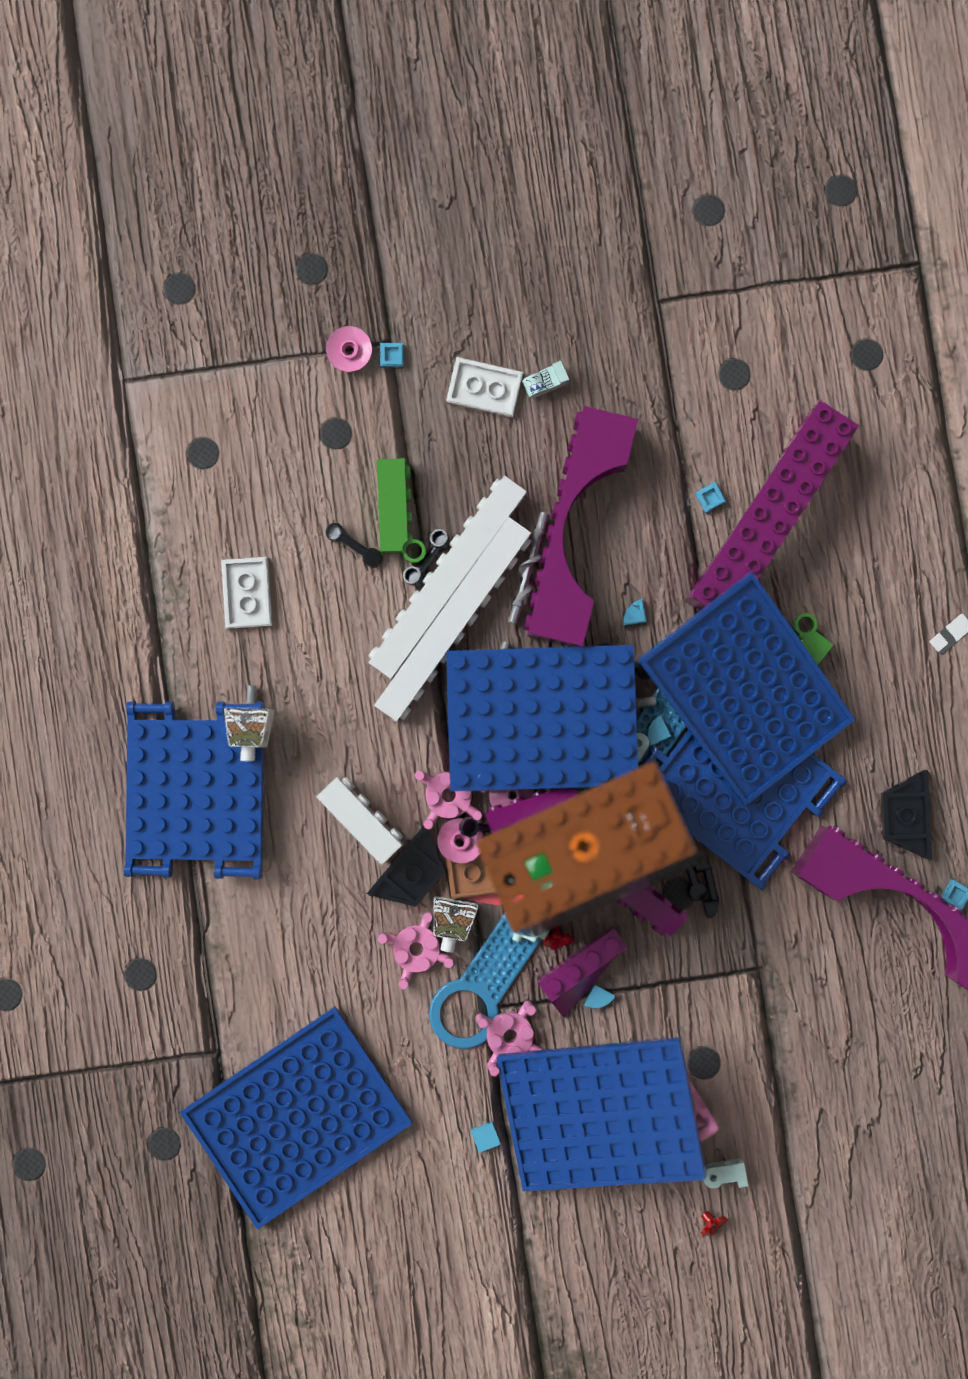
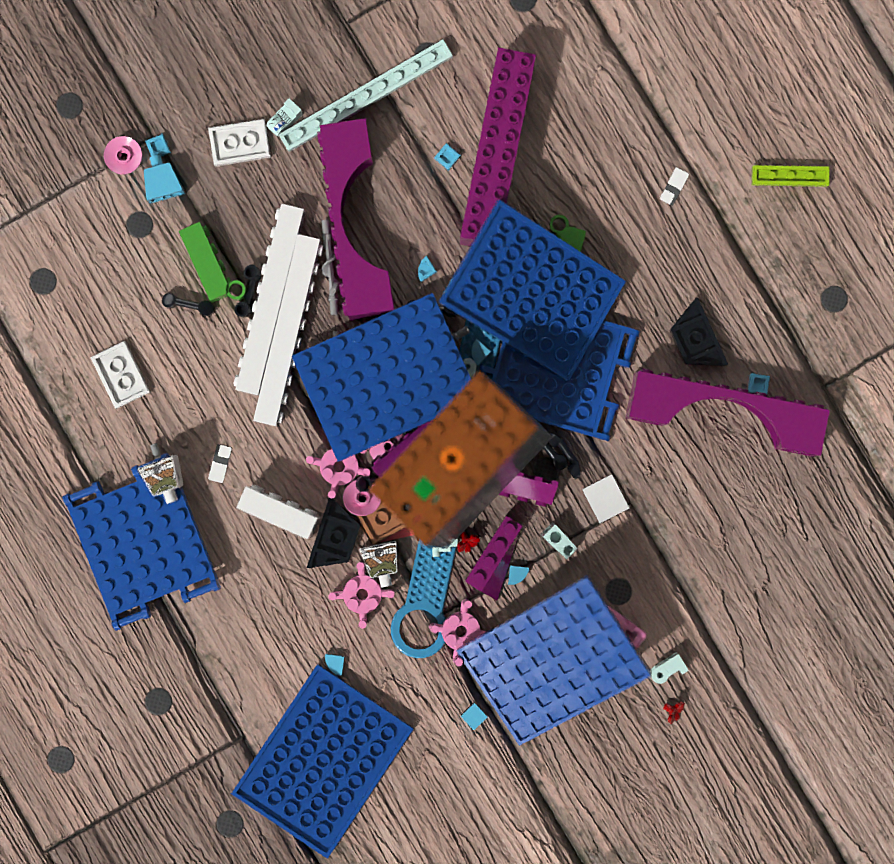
camera: 25 degrees left, 0 degrees up
none -> medium azure torso [144,155,185,204]
none -> white sticker [208,444,232,483]
none -> light aqua plate [278,40,453,152]
none -> medium azure tile [325,654,345,676]
none -> light aqua leg [540,522,578,559]
none -> white sticker [582,474,629,523]

